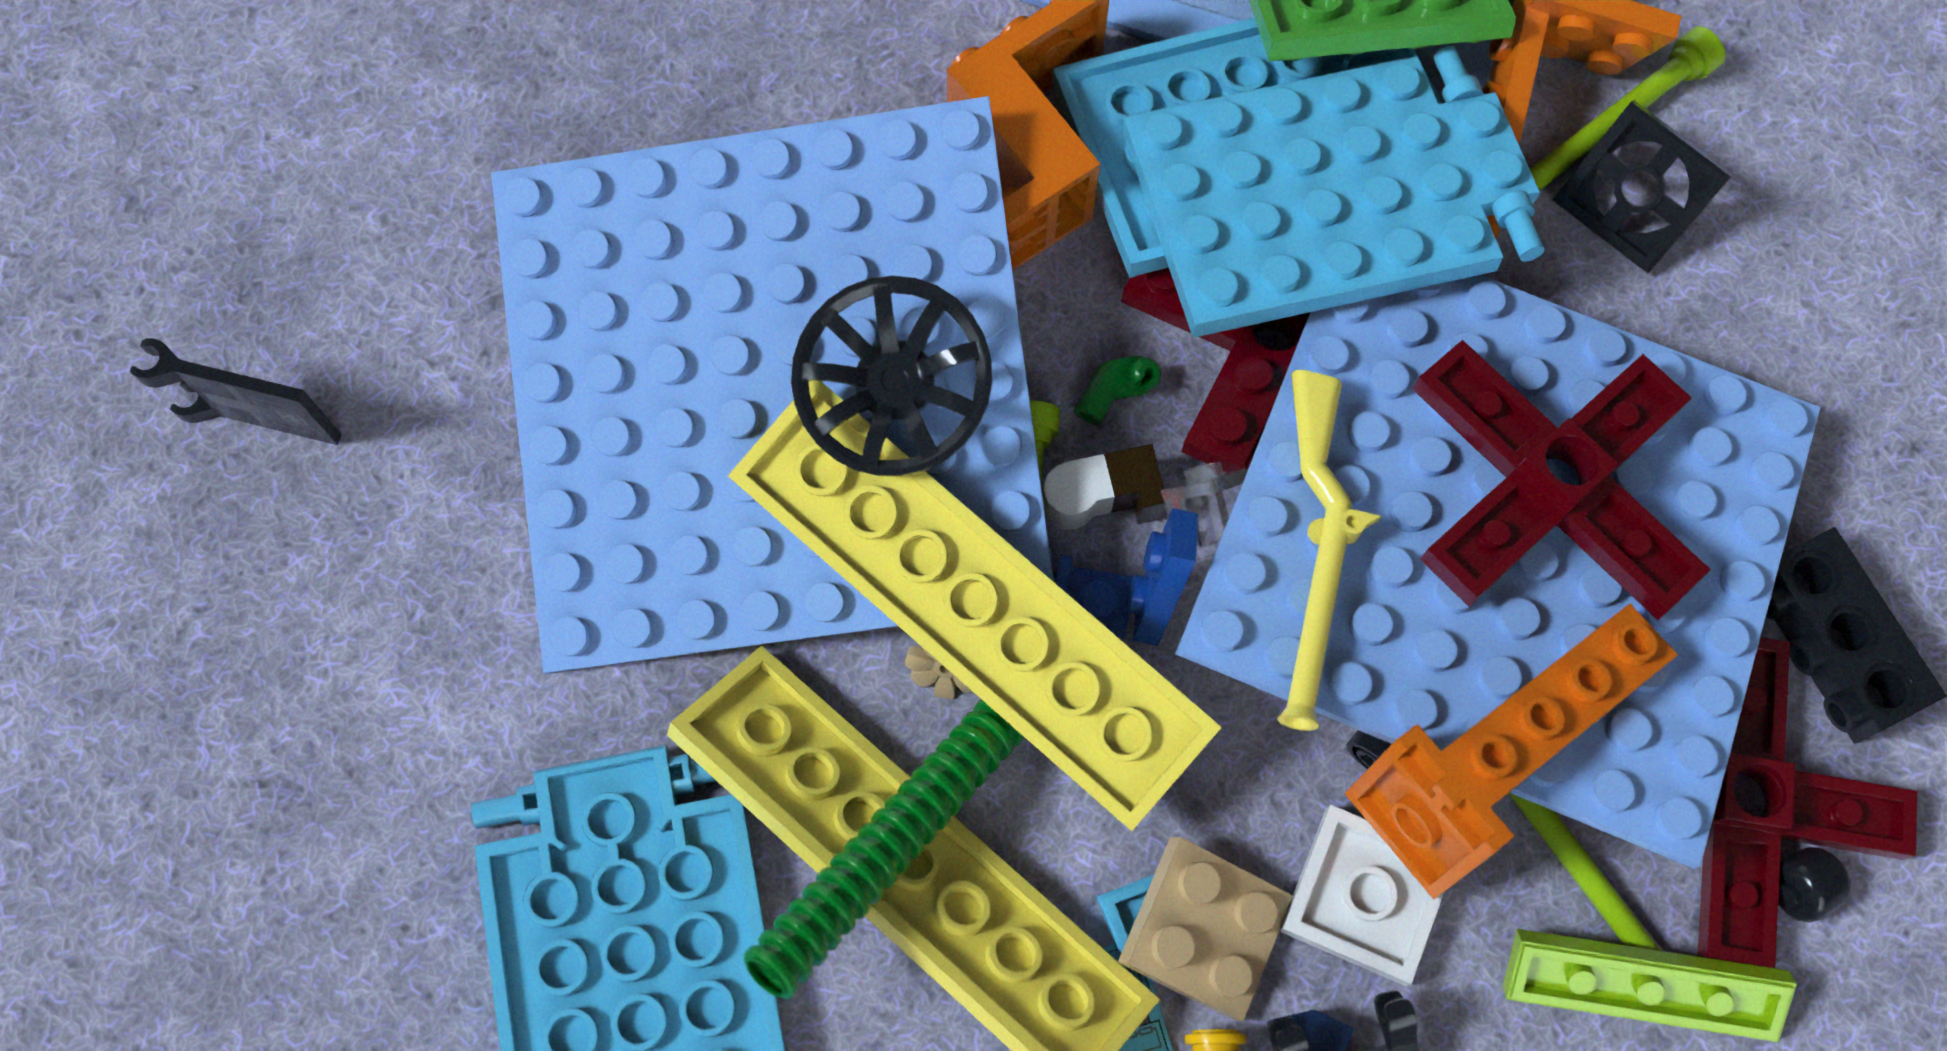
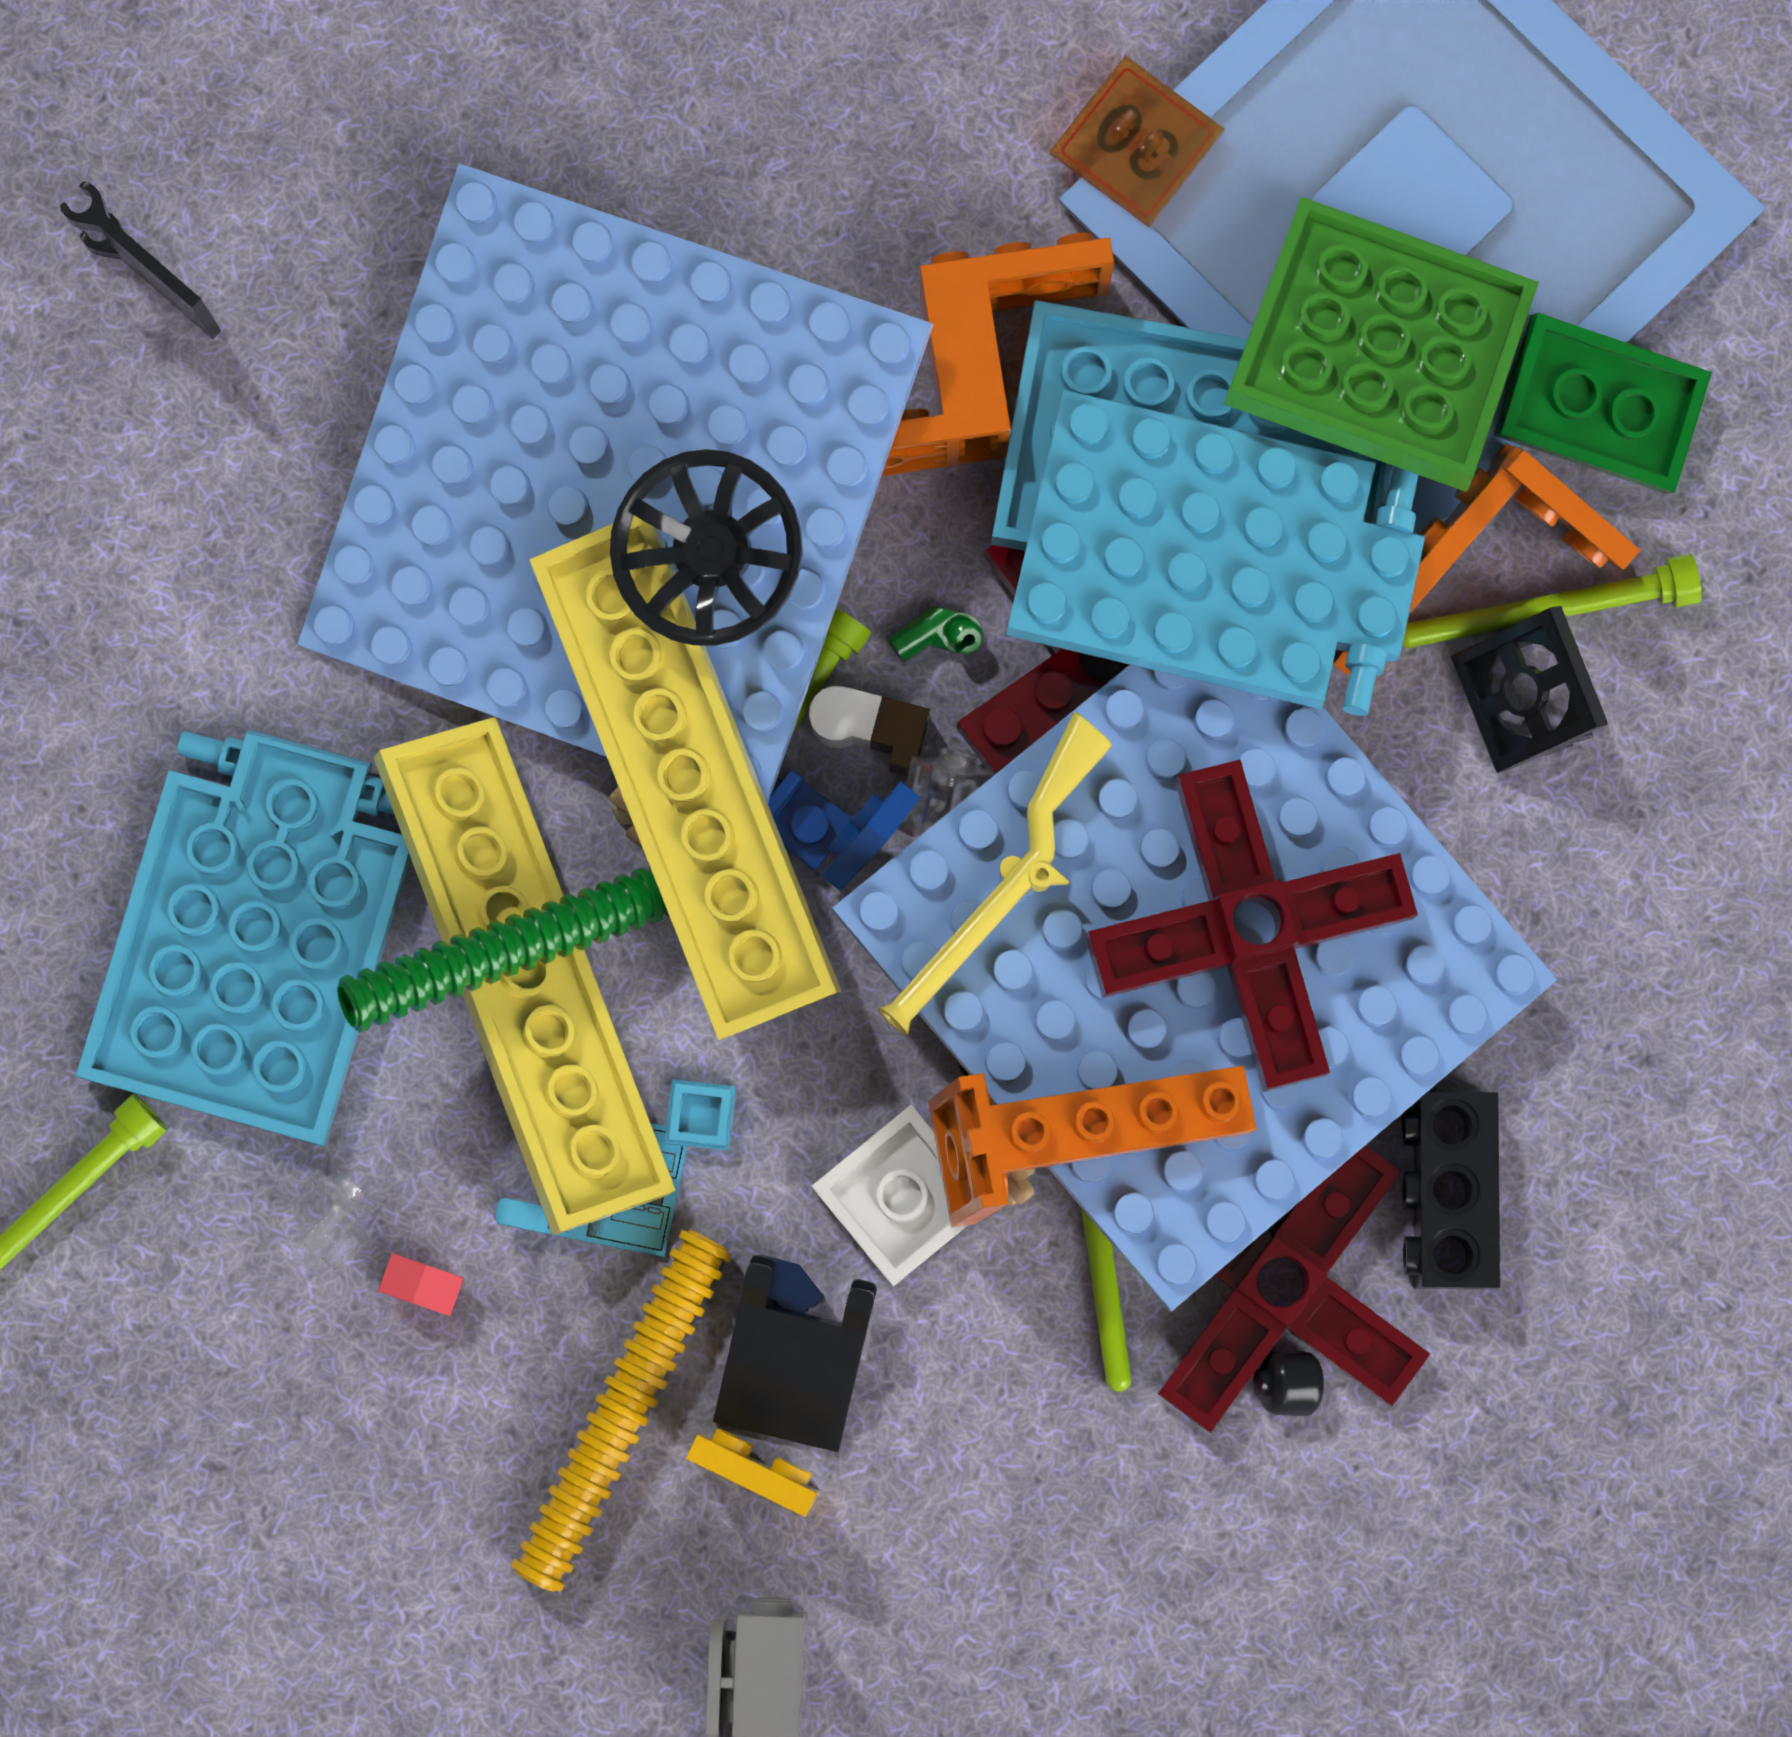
camera: 30 degrees right, 10 degrees up
tan plate [1118,837,1293,1022] -> none
lime tile [1503,929,1797,1042] -> none

